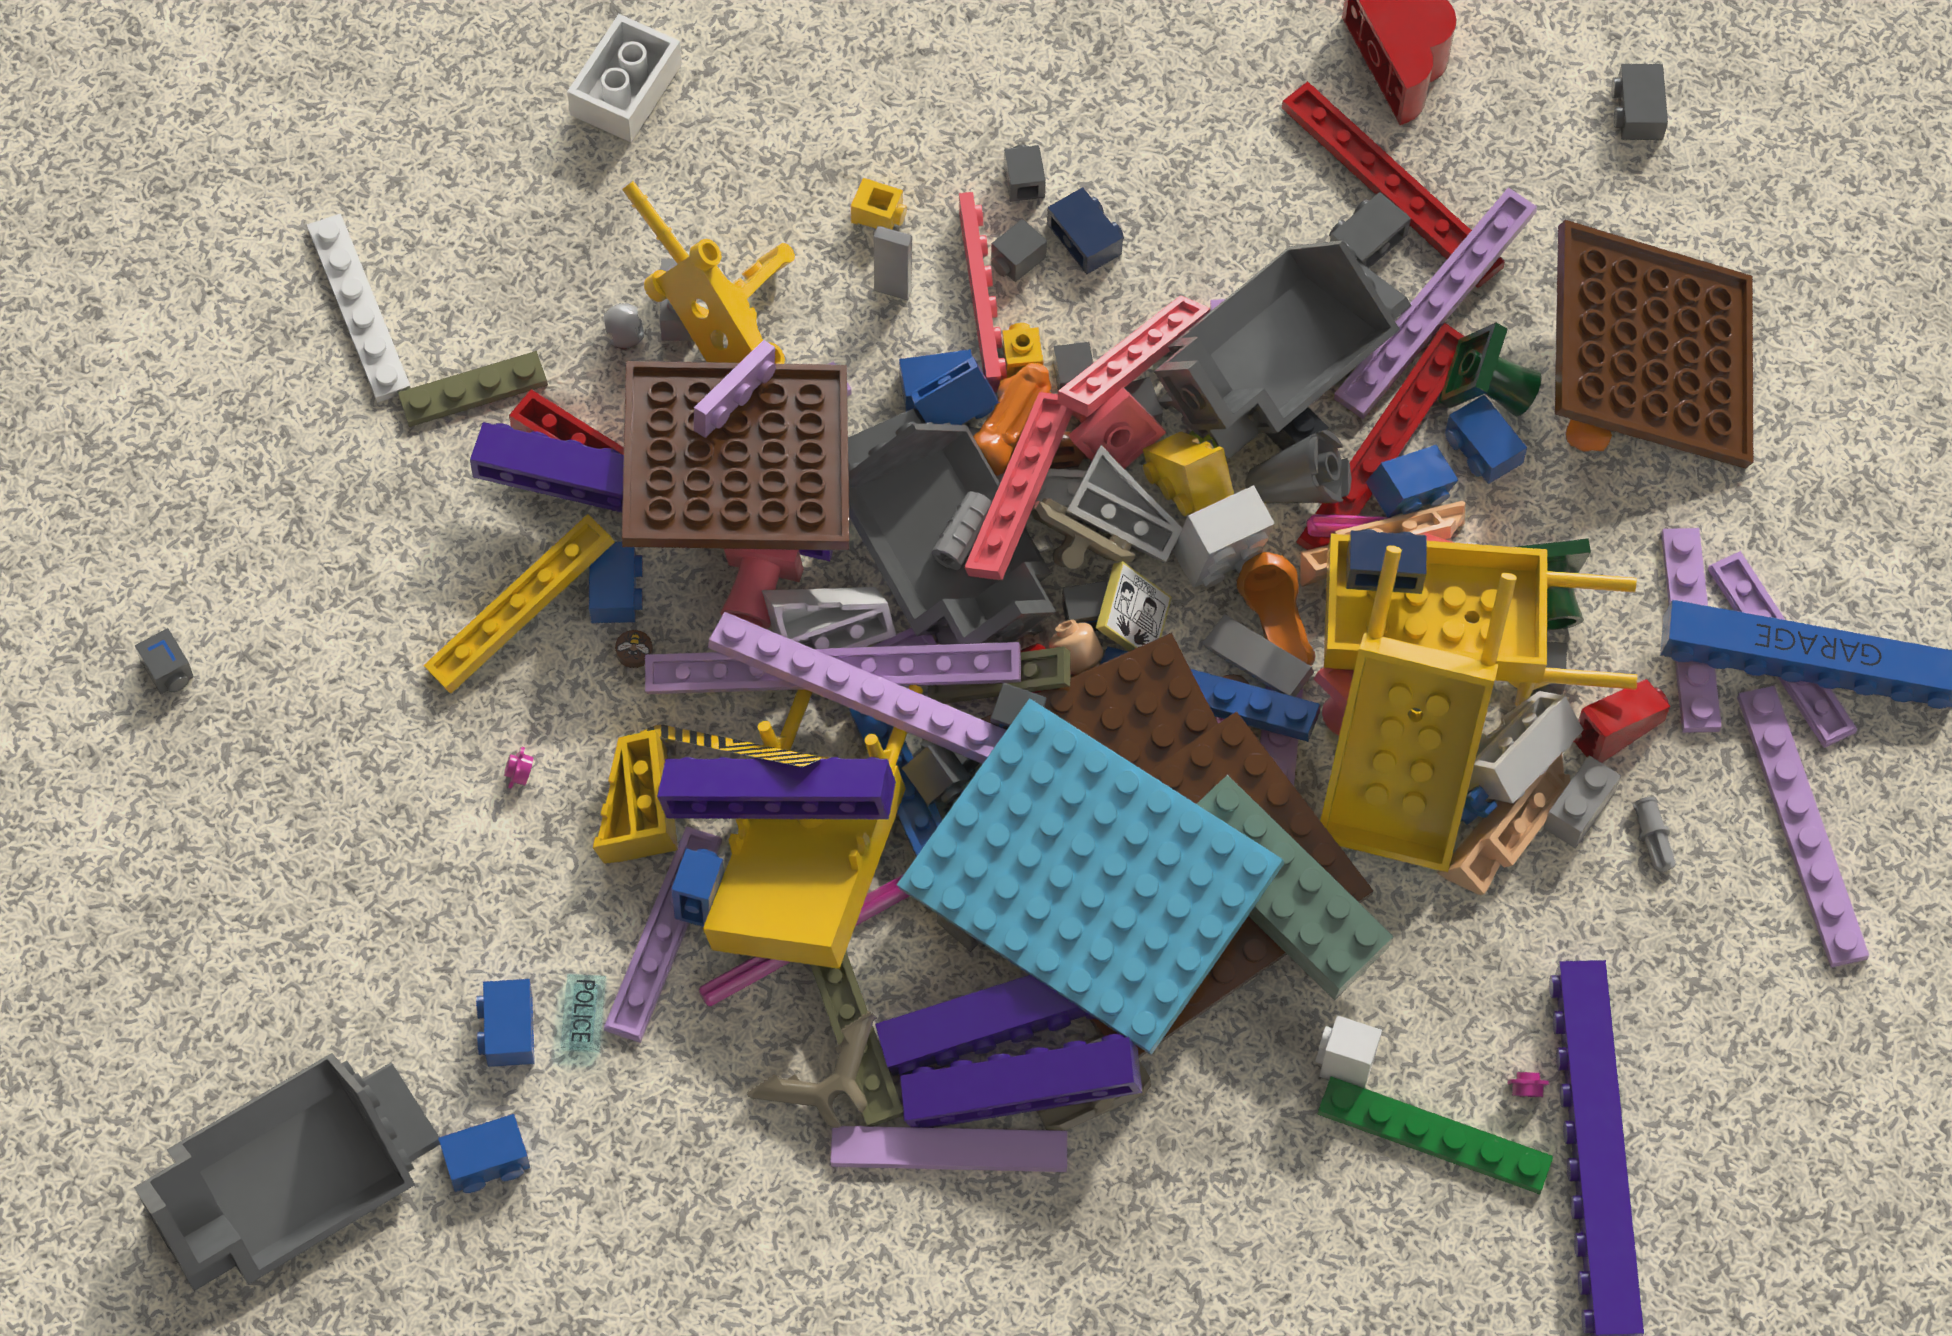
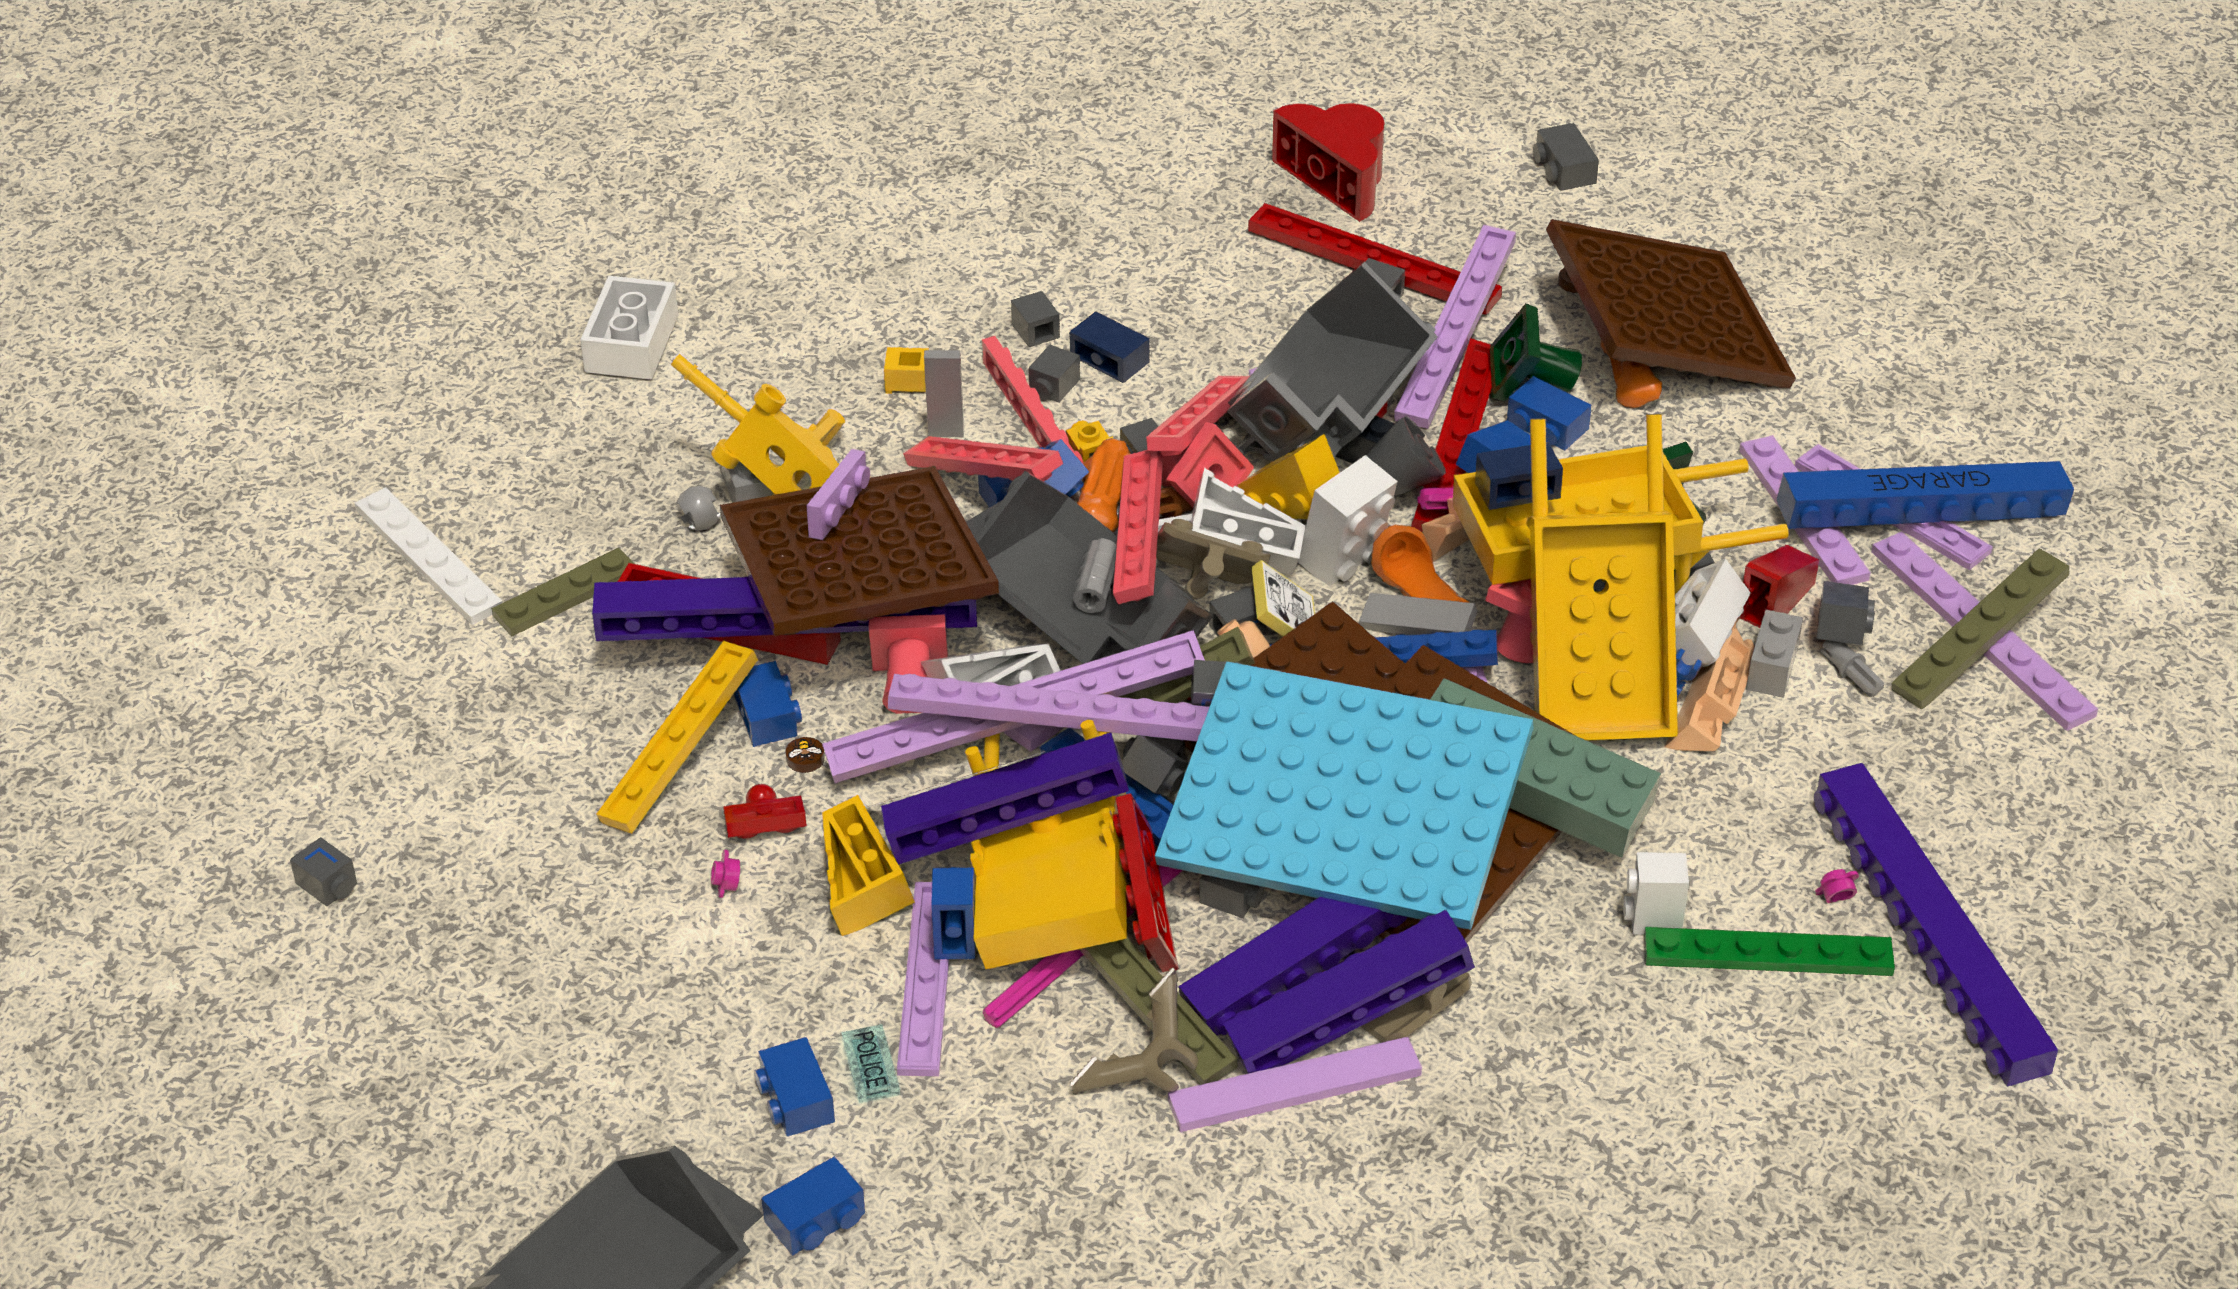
camera: 15 degrees left, 20 degrees down
none -> red plate [723,784,807,839]
none -> coral plate [903,436,1063,481]
none -> red plate [1113,793,1179,972]
none -> dark grey brick [1817,581,1875,645]
none -> olive plate [1892,548,2070,710]

